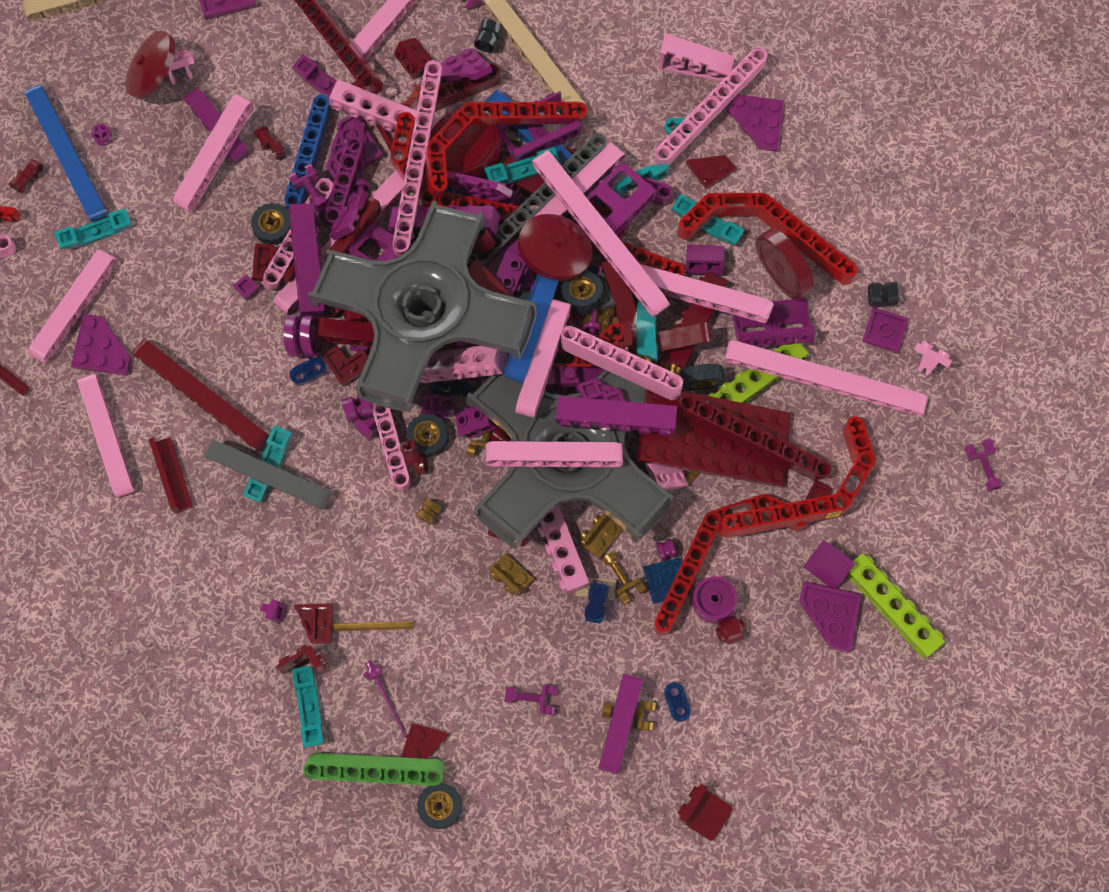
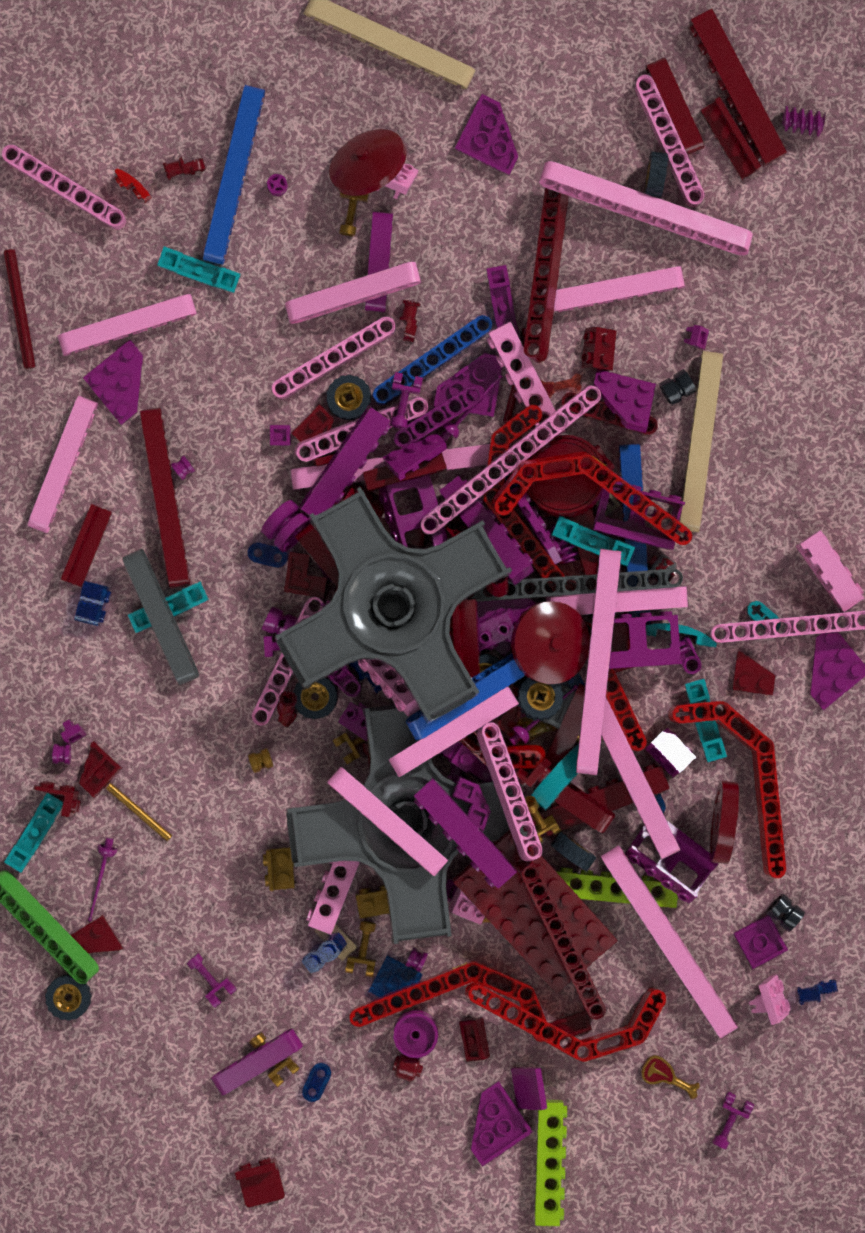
camera: 40 degrees right, 15 degrees up
none -> magenta wheel [52,744,72,765]
none -> clear blue brick [74,581,112,626]
none -> magenta wheel [171,455,195,481]
none -> bright pink beam [272,317,395,399]
none -> pearl gold bar [339,192,369,237]
none -> dark red slope [459,1017,490,1062]
none -> pearl gold piece [641,1055,700,1099]
none -> clear blue connector [797,980,838,1005]

